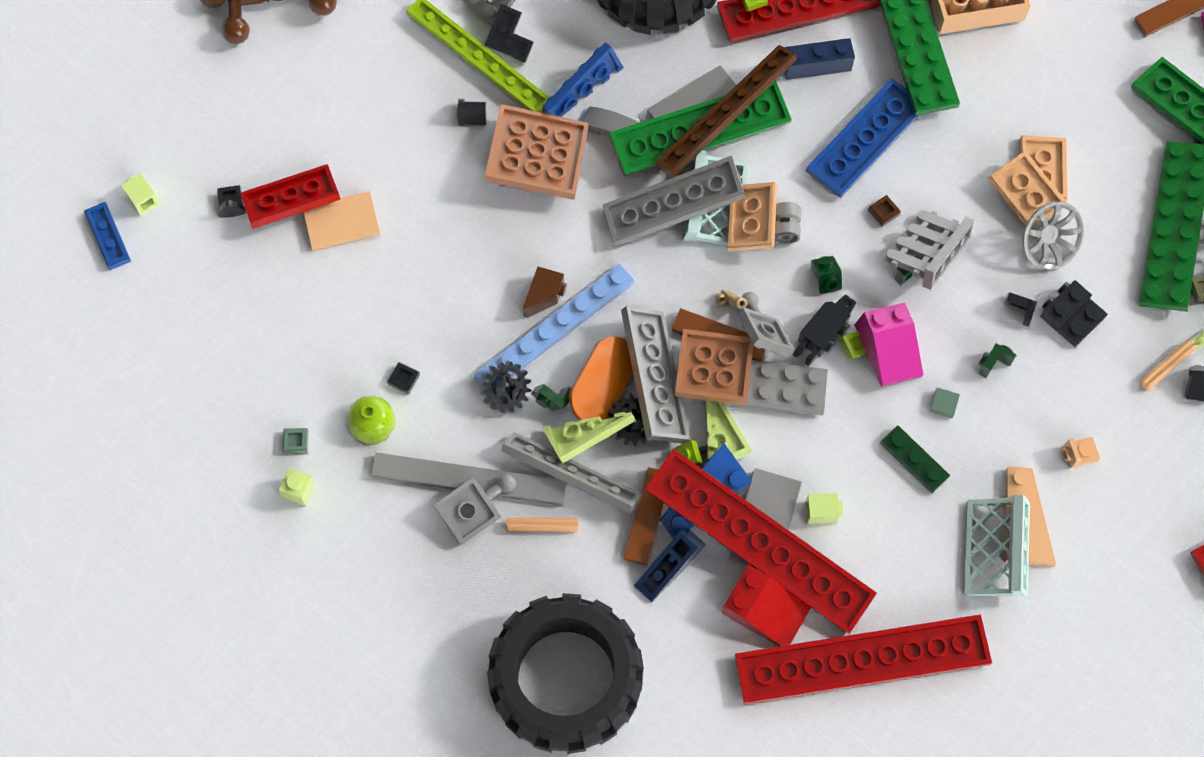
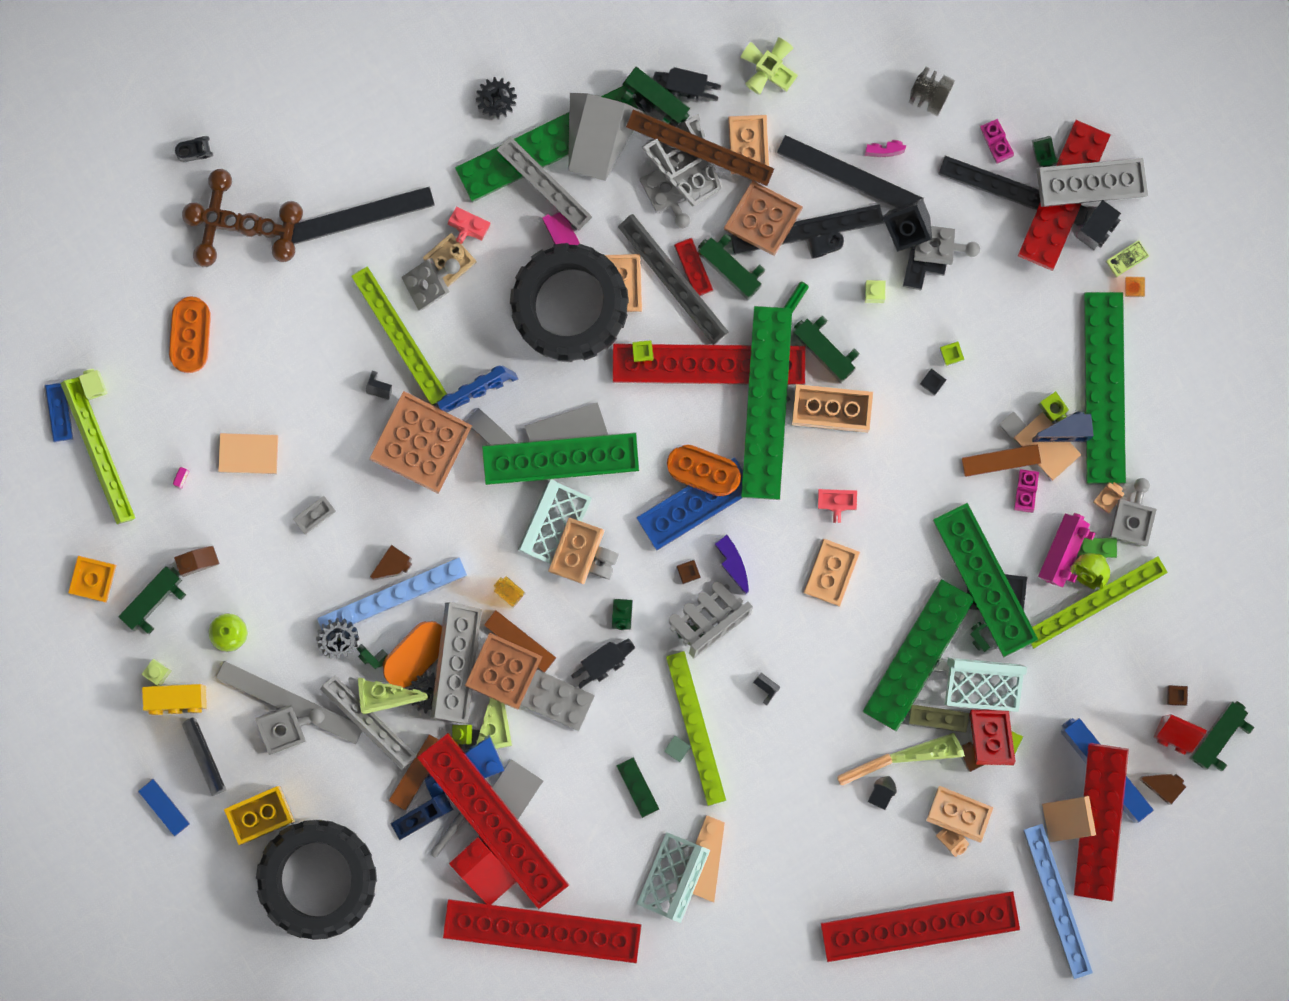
camera: 20 degrees right, 15 degrees up
black tile [217,185,246,218] -> none
red plate [240,164,341,229] -> none
sand green tile [283,428,309,454] -> none
black tile [388,362,420,394] -> none
black plate [484,4,534,63] -> none
light nougat axle [506,517,579,532] -> none
light grey plate [602,155,746,246] -> none
reddish brown plate [656,45,797,177] -> none
tan arm [716,290,747,309] -> none
light grey plate [738,292,795,356] -> none
dark blue brick [785,38,855,80] -> none
yellowish green brick [806,493,843,524] -> none
lime plate [839,331,867,361] -> none
dark pink slope [854,303,924,387] -> none
dark green bracket [978,343,1017,378] -> none
light nougat tile [987,151,1067,229] -> none
light grey wheel [1022,202,1084,270] -> none
black plate [1040,280,1108,348] -> none
light nougat bracket [1062,437,1101,468] -> none
none -> lime plate [60,377,135,524]
none -> light orange plate [68,556,117,603]
none -> dark green brick [118,566,186,634]
none -> blue tile [138,779,190,836]
none -> yellow brick [142,684,207,715]
none -> orange tile [169,296,211,373]
none -> dark pink tile [173,467,189,489]
none -> reddish brown slope [174,546,220,577]
none -> black slope [182,717,226,796]
none -> yellow brick [224,786,295,845]
none -> light grey plate [293,496,336,535]
none -> light grey bar [431,812,465,857]
none -> clear yellow slope [494,576,526,608]
none -> lime plate [666,651,727,806]
none -> orange tile [667,445,741,496]
none -> dark purple slope [715,534,749,595]
none -> coral plate [818,489,857,523]

